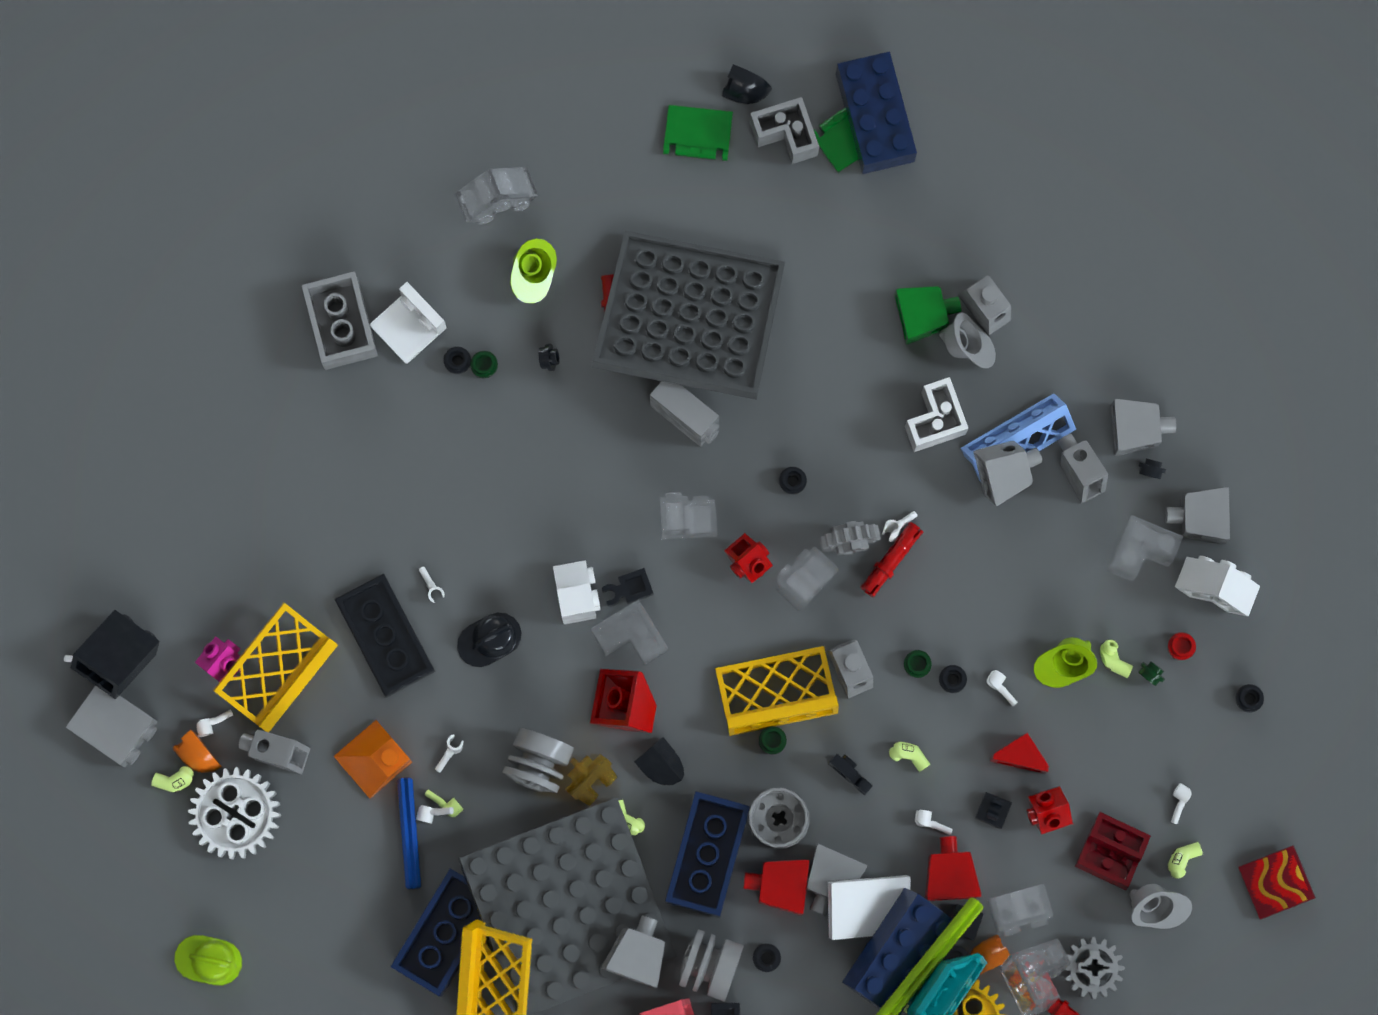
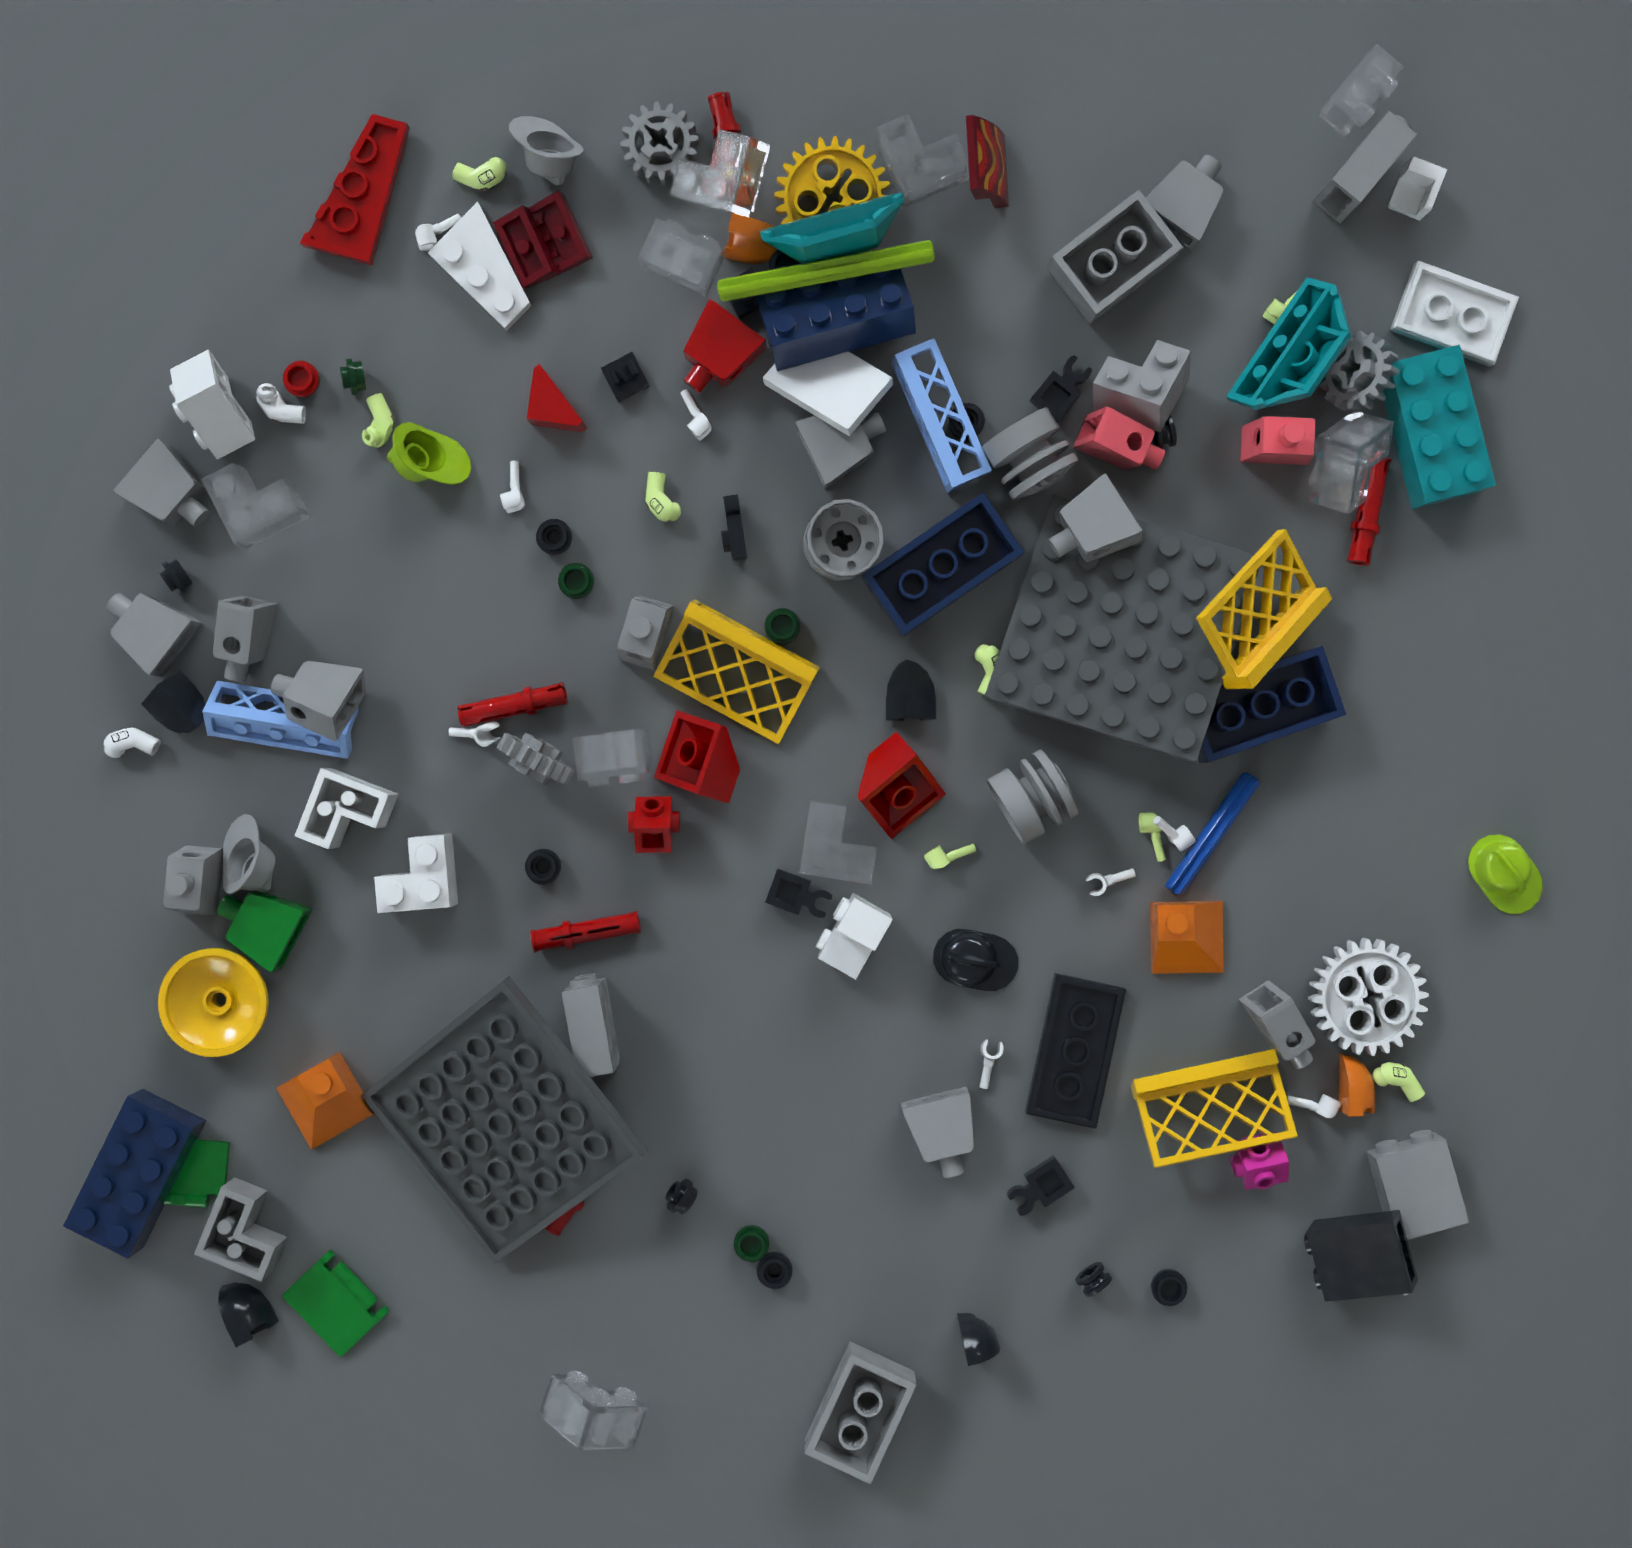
camera: 140 degrees left, 10 degrees up
white bracket [370,282,446,364] -> none
lime piece [510,238,557,304] -> none
clear yellow hips [565,754,617,806] -> none
clear brick [660,492,717,540] -> none
red torso [743,860,810,915] -> none
red brick [1026,786,1073,835] -> none
black plate [1235,684,1264,712] -> none
slope [1238,845,1316,920] -> none
none -> white arm [104,727,161,758]
none -> black brick [141,670,205,733]
none -> yellow dish [158,948,269,1057]
none -> white arm [256,383,306,424]
none -> orange slope [276,1052,375,1150]
none -> red wing [300,114,410,266]
none -> white brick [374,833,458,913]
none -> white wing [428,201,532,331]
none -> red pin [530,911,641,953]
none -> red slope [654,710,740,804]
none -> light blue fence [891,338,992,494]
none -> light grey torso [901,1087,974,1178]
none -> yellowish green hand [924,844,976,869]
none -> black brick [957,1313,1000,1366]
none -> black plate [1006,1155,1075,1216]
none -> black bush [1075,1262,1112,1297]
none -> black plate [1151,1269,1187,1306]

